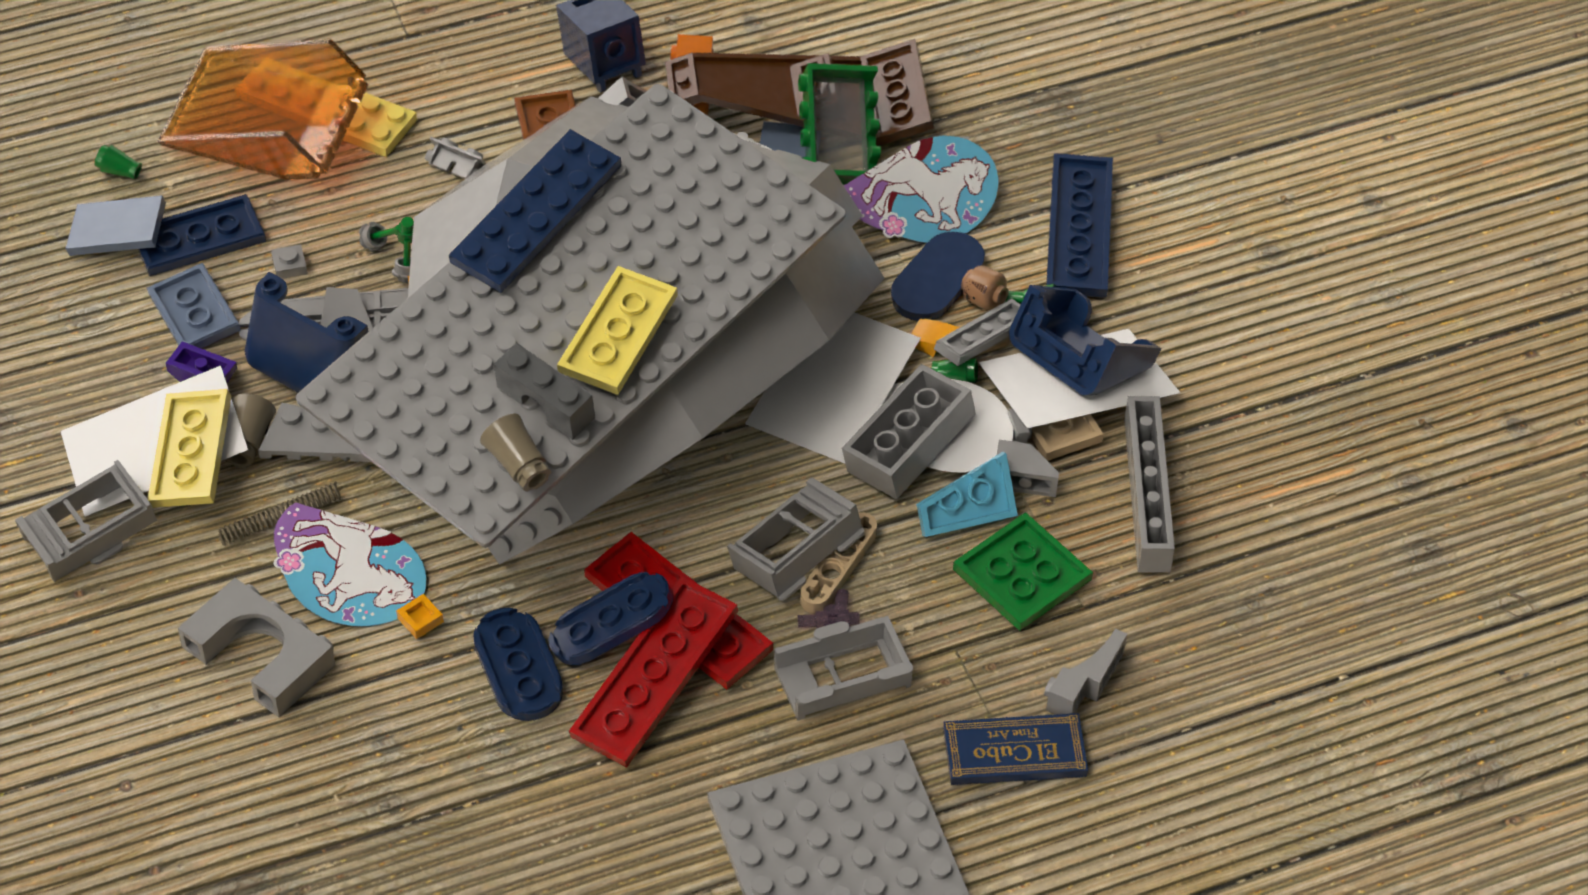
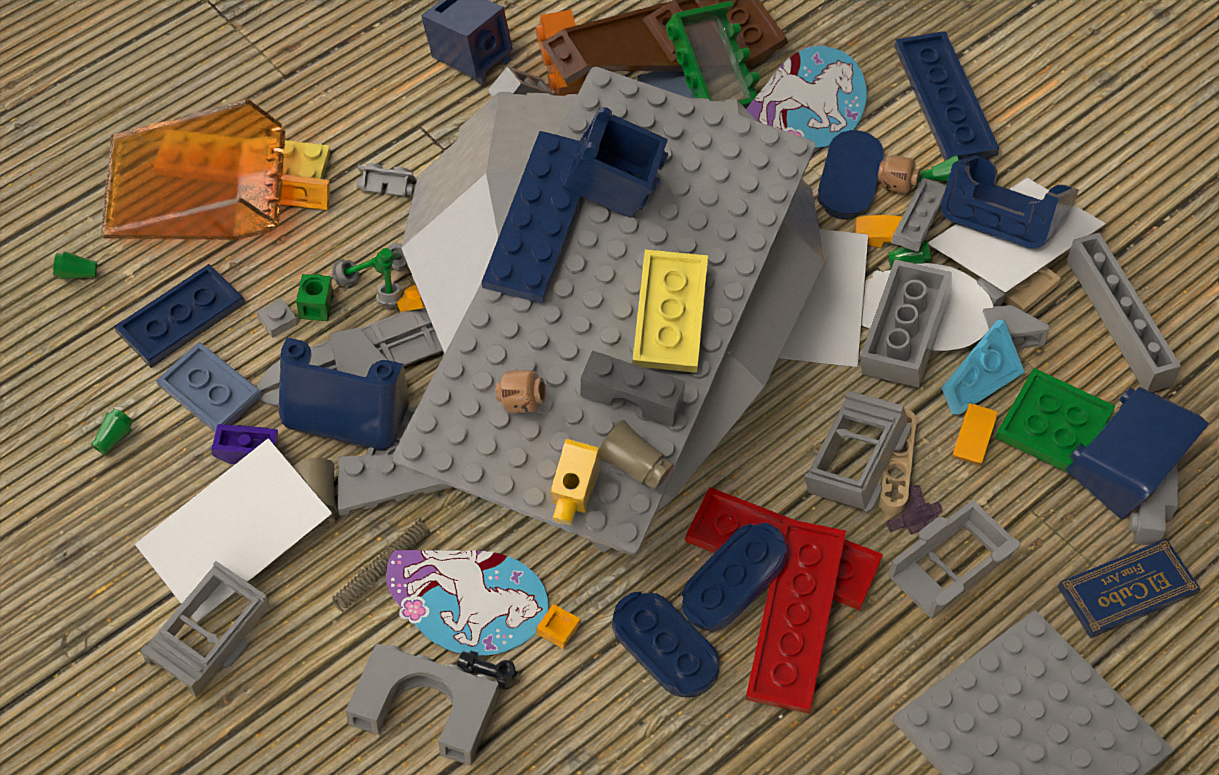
camera: 20 degrees left, 5 degrees up
tile [66,196,166,256] -> none
light yellow plate [148,389,232,508] -> none
dark orange tile [514,89,576,140] -> none
none -> green cone [91,408,134,455]
none -> light orange plate [272,174,330,210]
none -> green brick [296,274,333,321]
none -> black bar [457,650,519,689]
none -> medium nougat head [495,370,546,413]
none -> yellow torso [551,439,601,525]
none -> dark blue container [563,107,668,218]
none -> light orange slope [952,403,998,466]
none -> dark blue windscreen [1065,386,1209,519]

